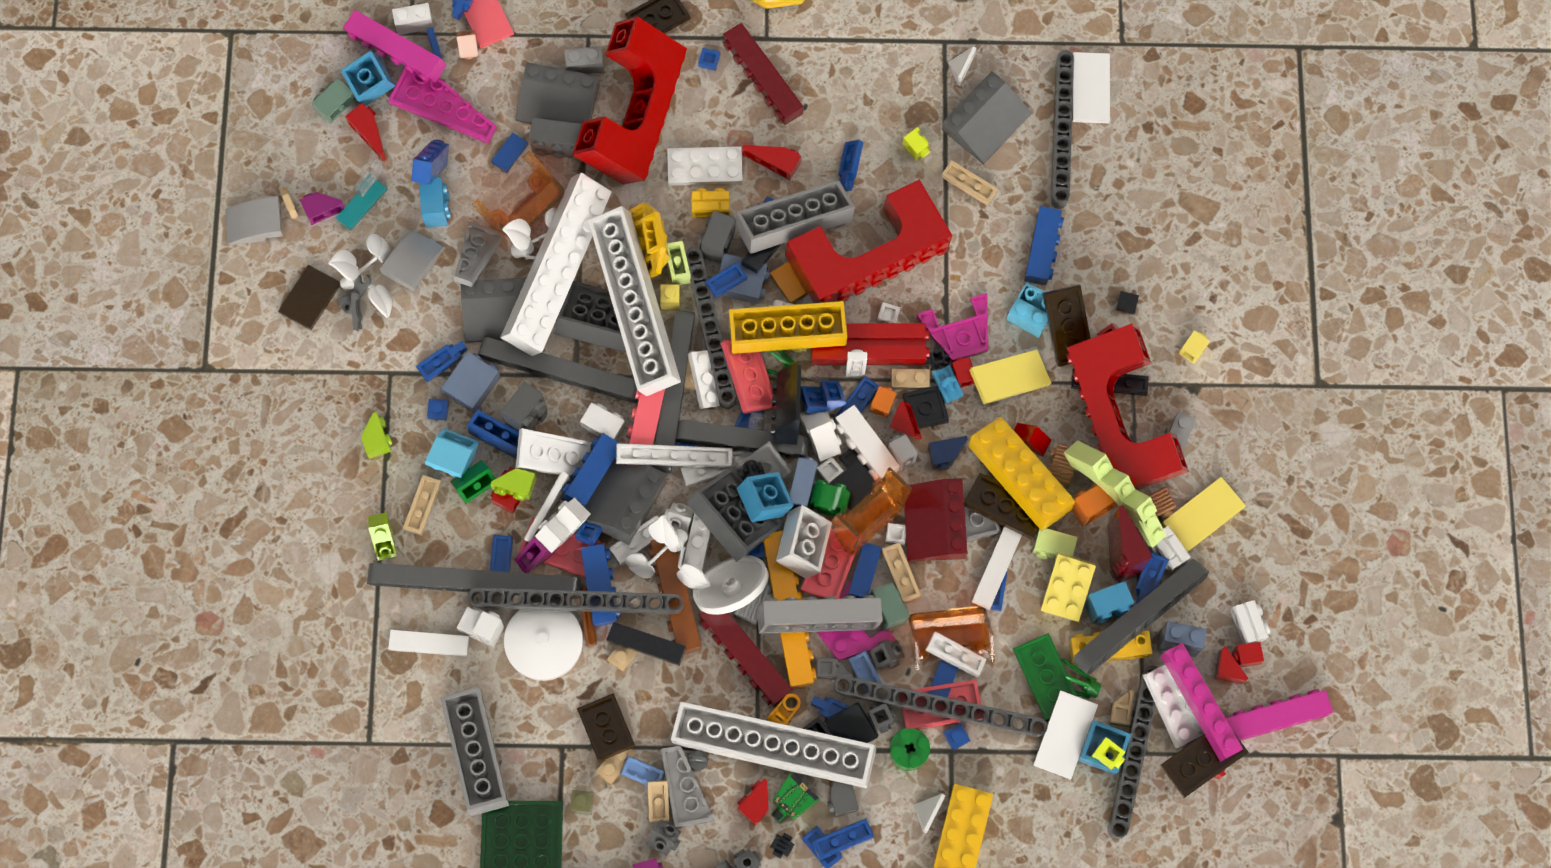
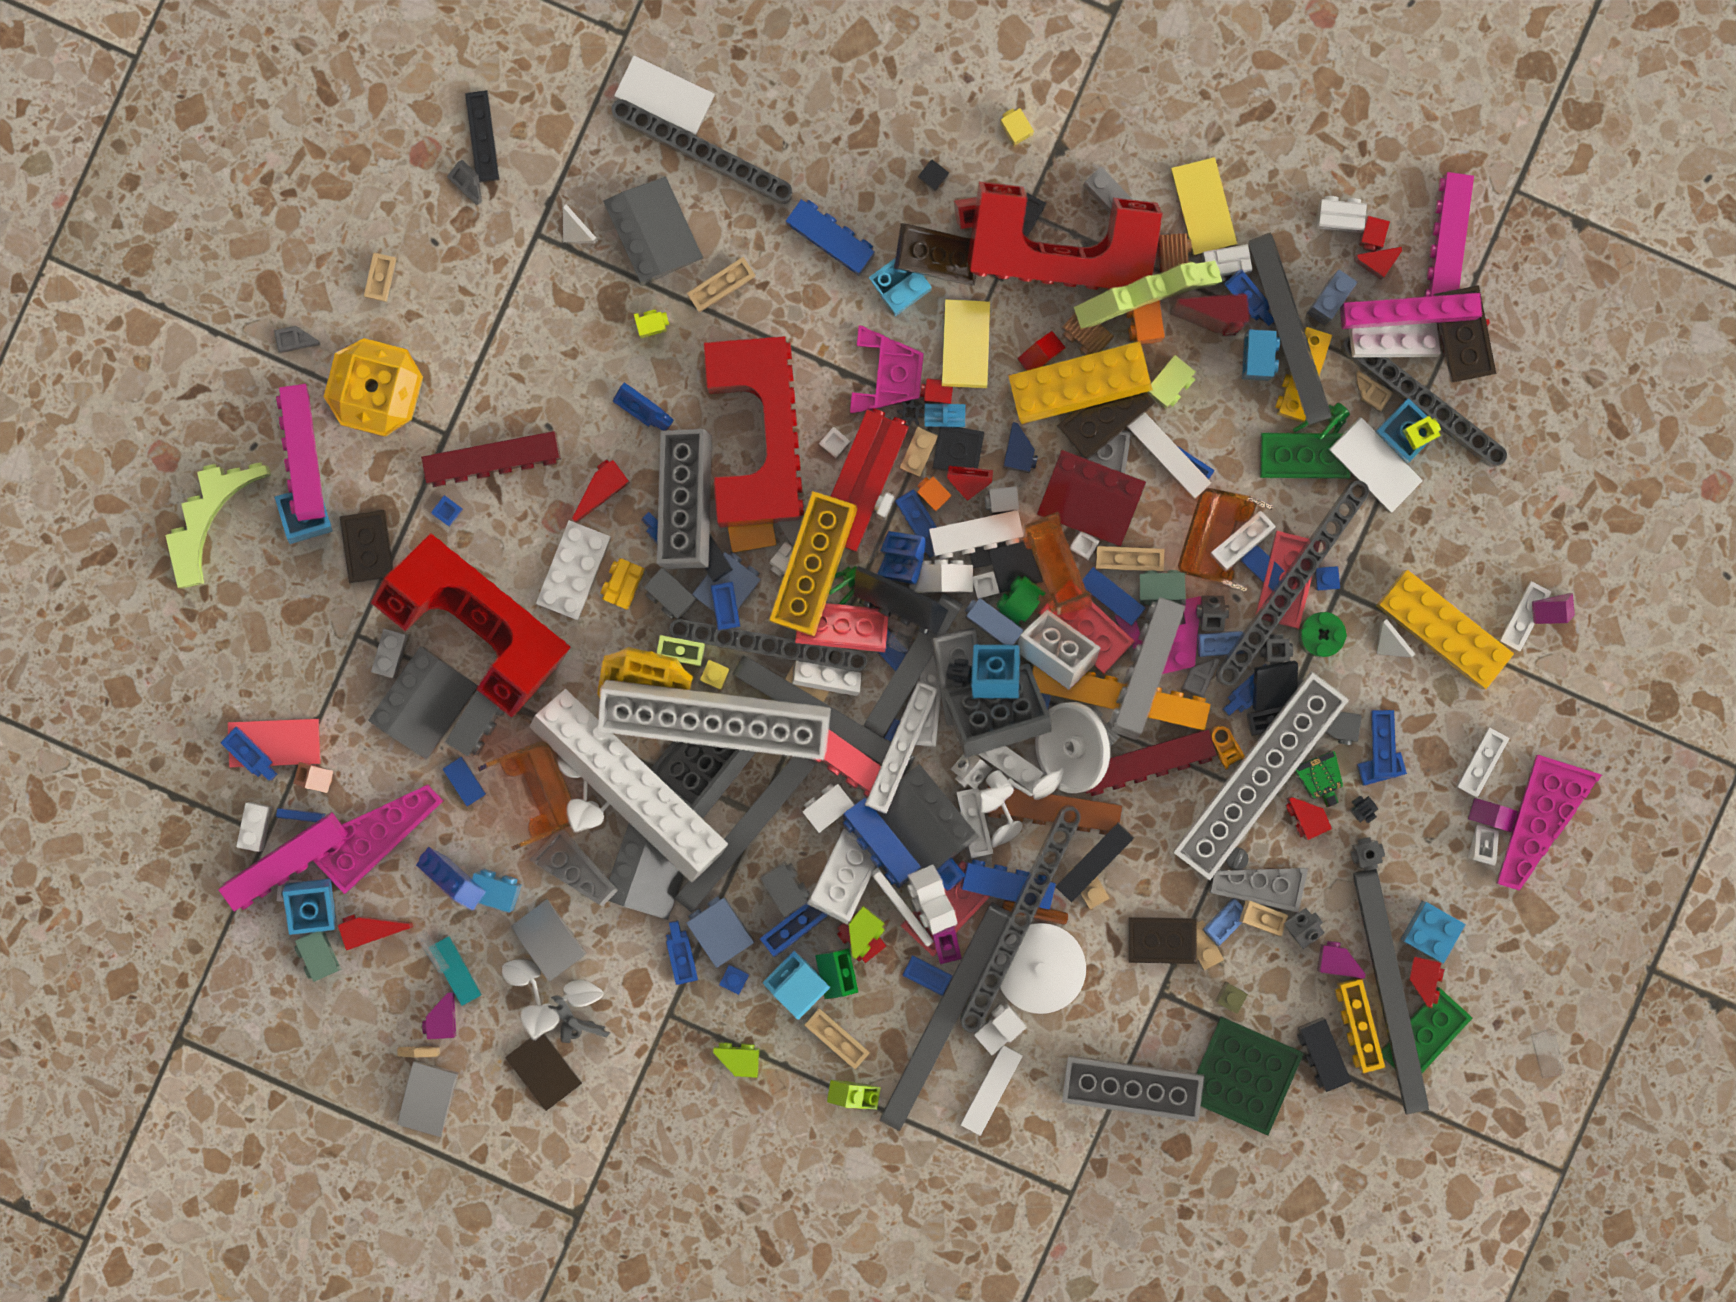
camera: 65 degrees left, 15 degrees up
light yellow brick [1040,552,1096,622] -> none

